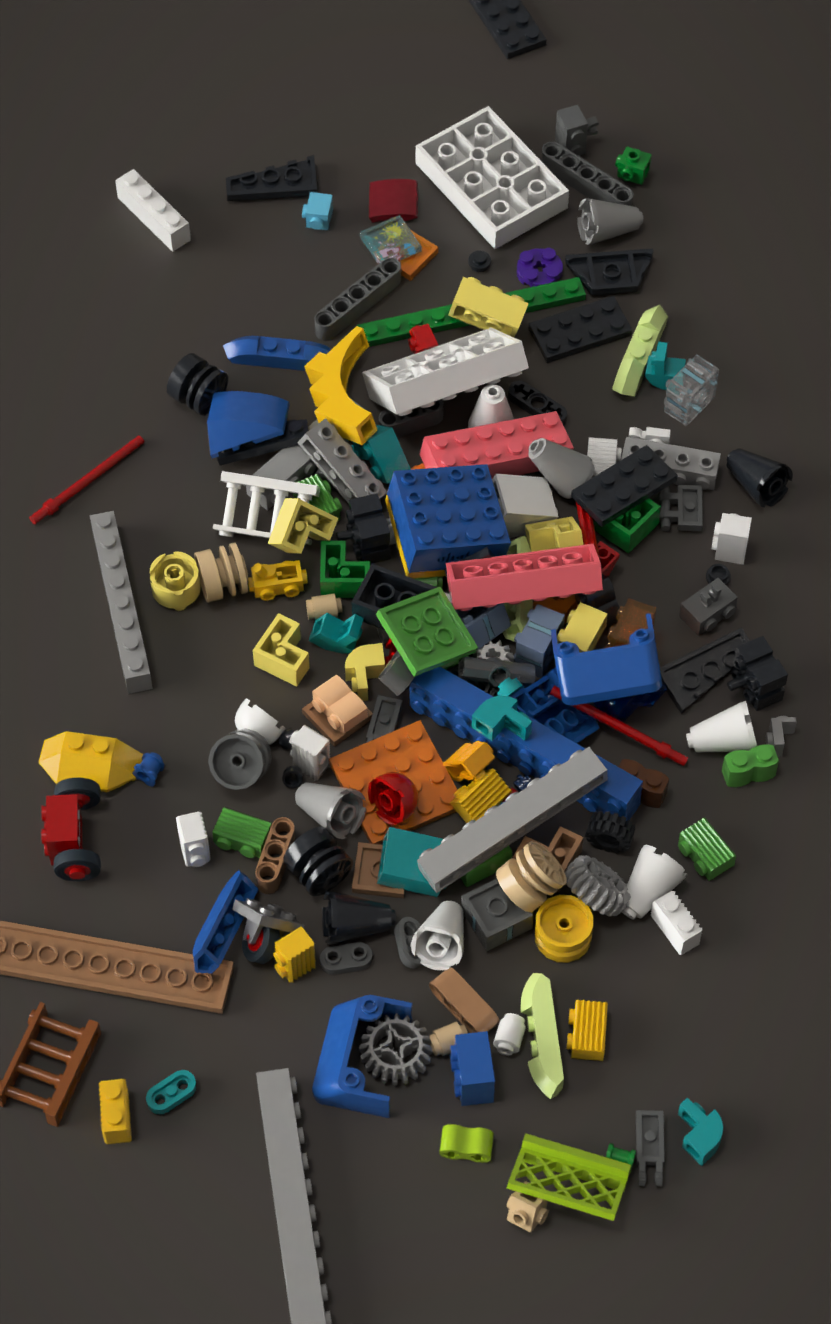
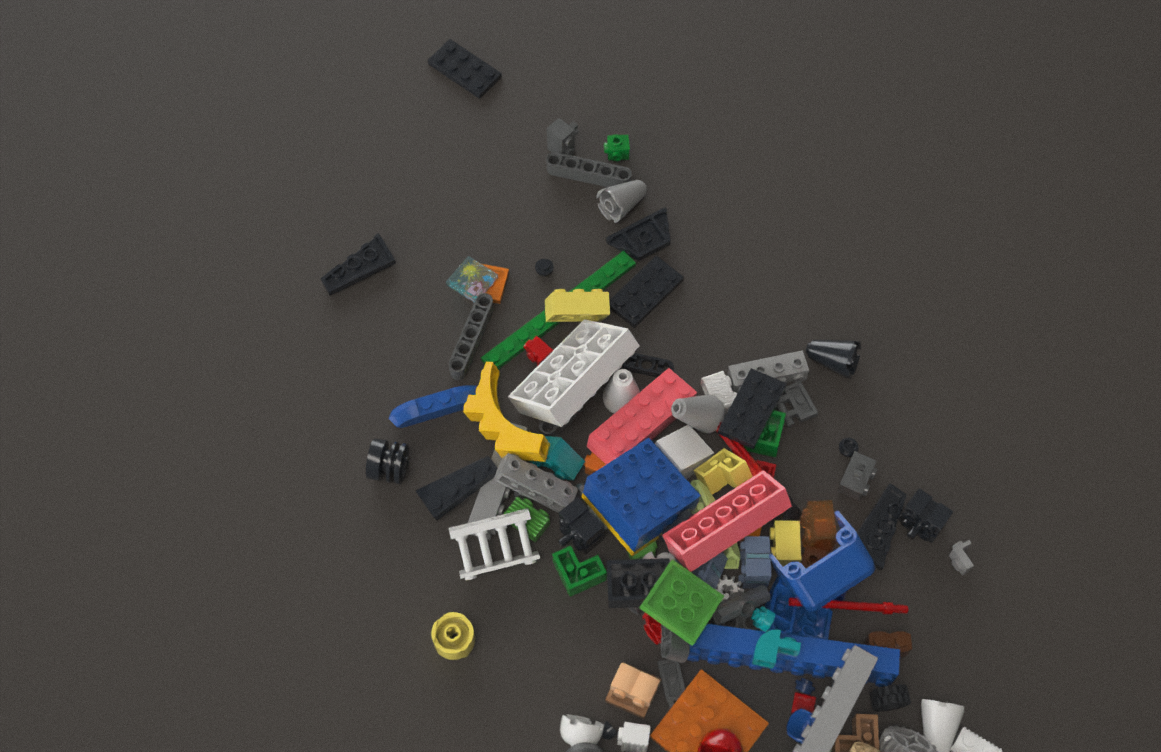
camera: 25 degrees left, 5 degrees up
red bar [29,435,144,525] -> none
light grey brick [90,511,153,694] -> none
white brick [115,169,191,252] -> none
tan wheel [194,543,248,603] -> none
blue wedge [207,391,290,458] -> none
yellow brick [248,560,308,601] -> none
light yellow brick [253,613,310,687] -> none
light yellow brick [268,498,338,554] -> none
medium azure brick [302,192,333,230] -> none
tan brick [306,593,342,620] -> none
teal brick [308,613,364,654] -> none
light yellow brick [345,643,385,701] -> none
dark red slope [369,179,418,223] -> none
white brick [416,106,569,249] -> none
light orange brick [443,741,495,782] -> none
yellow brick [450,769,512,824] -> none
dark purple plate [517,248,563,287] -> none
yellowish green brick [612,305,668,396] -> none
white plate [629,427,670,444] -> none
teal brick [645,342,686,392] -> none
clear container [664,354,719,426] -> none
bright green brick [678,818,736,881] -> none
white cone [686,701,757,752] -> none
white brick [711,513,752,565] -> none
bright green brick [722,744,779,787] -> none

